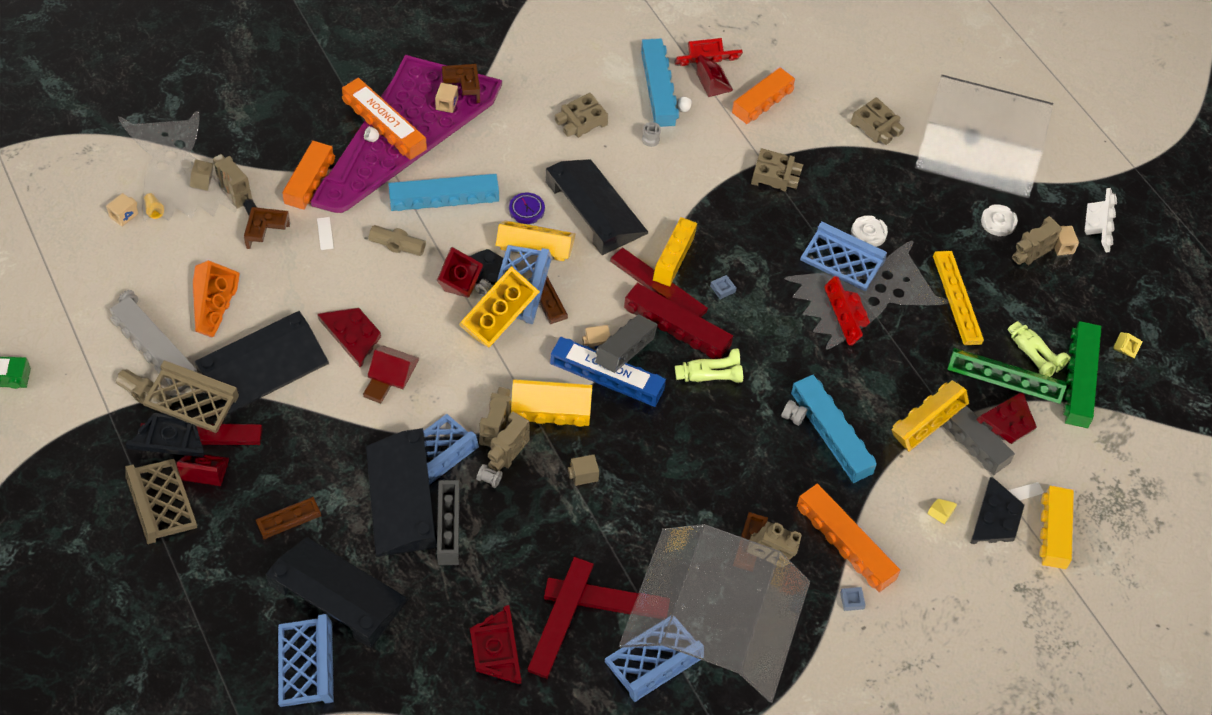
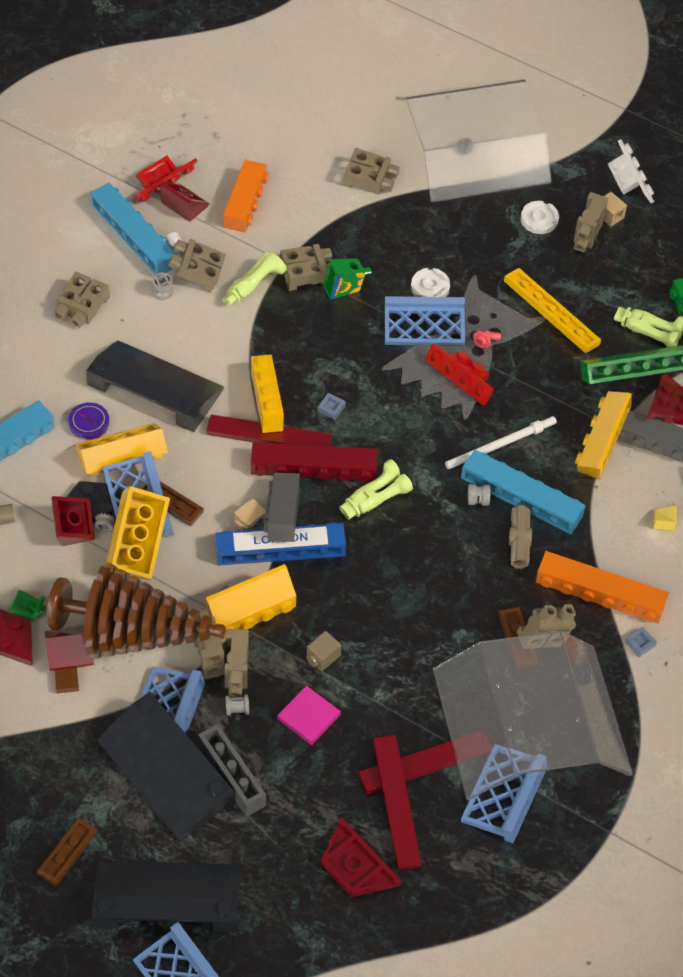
camera: 30 degrees left, 0 degrees up
none -> green bracket [8,590,46,622]
none -> reddish brown plant [47,562,226,659]
none -> dark tan hips [168,238,226,293]
none -> yellowish green piece [222,252,287,305]
none -> dark pink tile [277,686,341,745]
none -> green torso [323,259,372,300]
none -> white bar [445,416,556,470]
none -> coral plate [473,330,501,349]
none -> dark tan piece [509,505,532,569]

